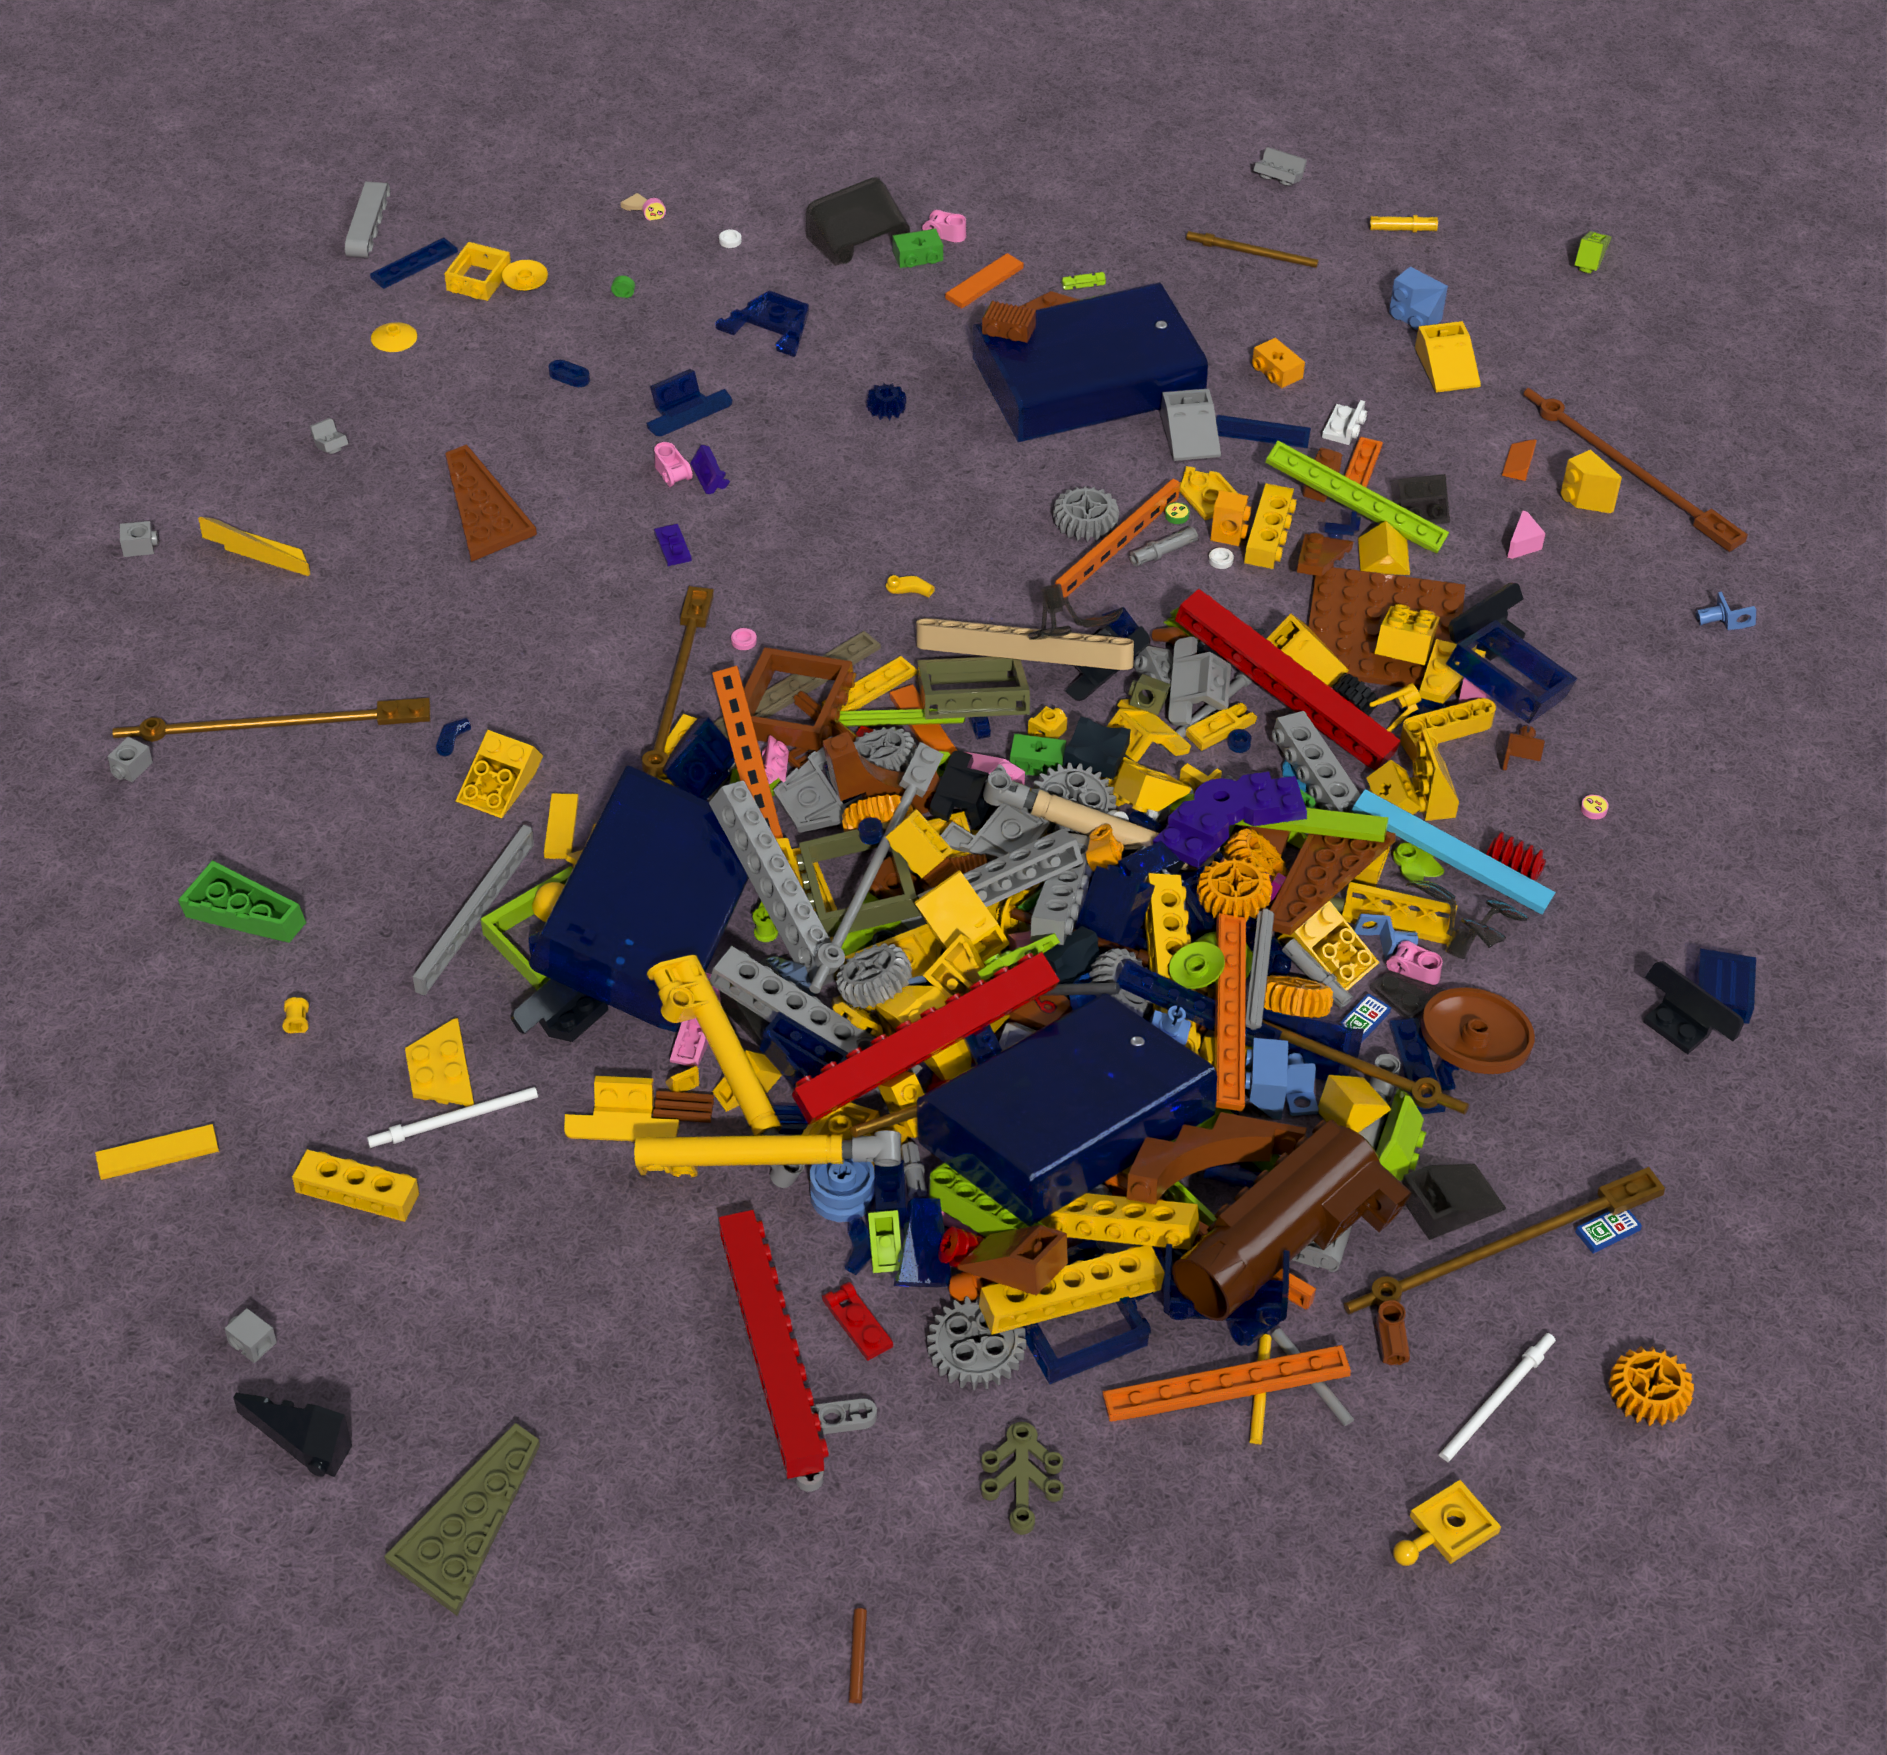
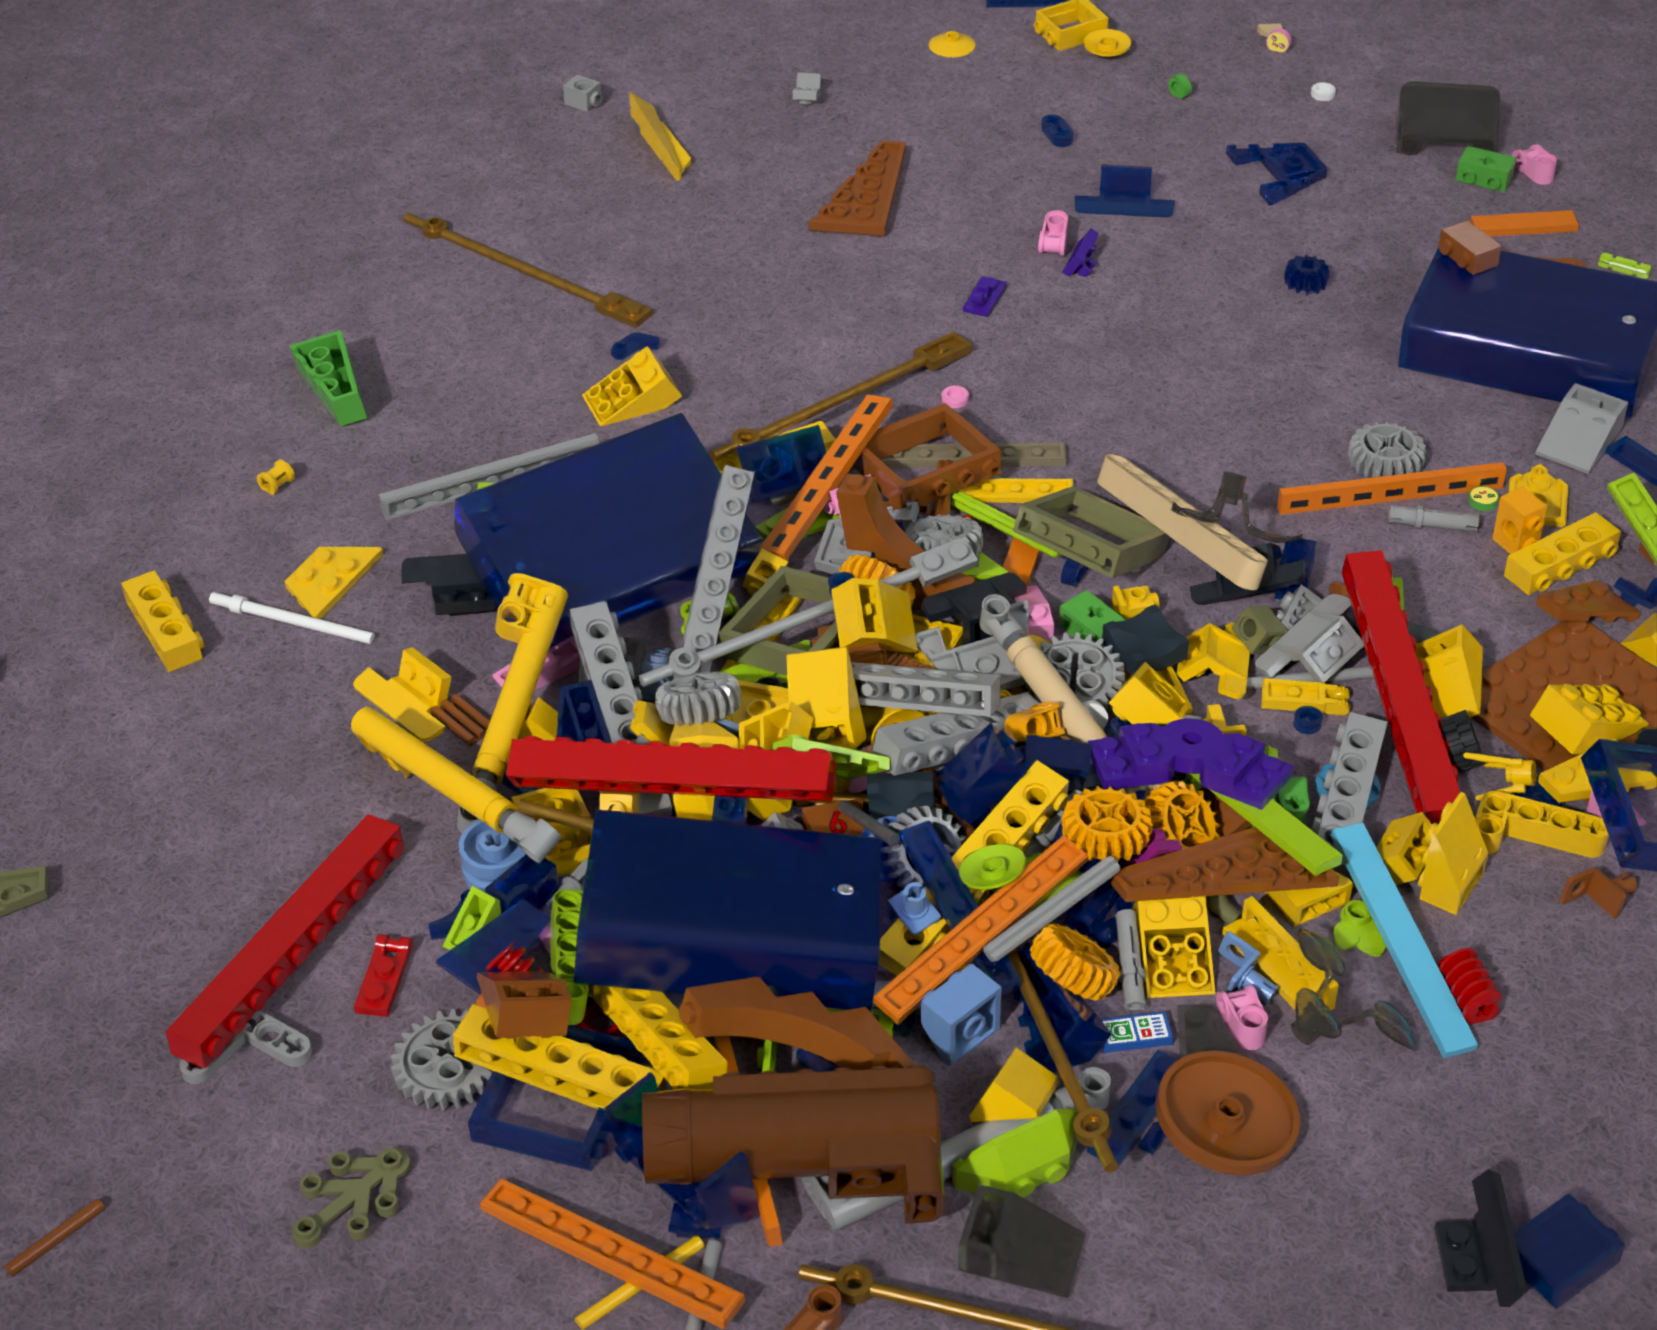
camera: 45 degrees right, 5 degrees down
yellow tile [95,1124,219,1180] -> none
light grey brick [107,737,153,782] -> none
yellow slope [666,1066,699,1093] -> none
yellow arm [886,575,935,598] -> none
white tile [1209,548,1234,569] -> none
medium blue bracket [1286,1053,1319,1116] -> none
tile [1581,795,1609,819] -> none

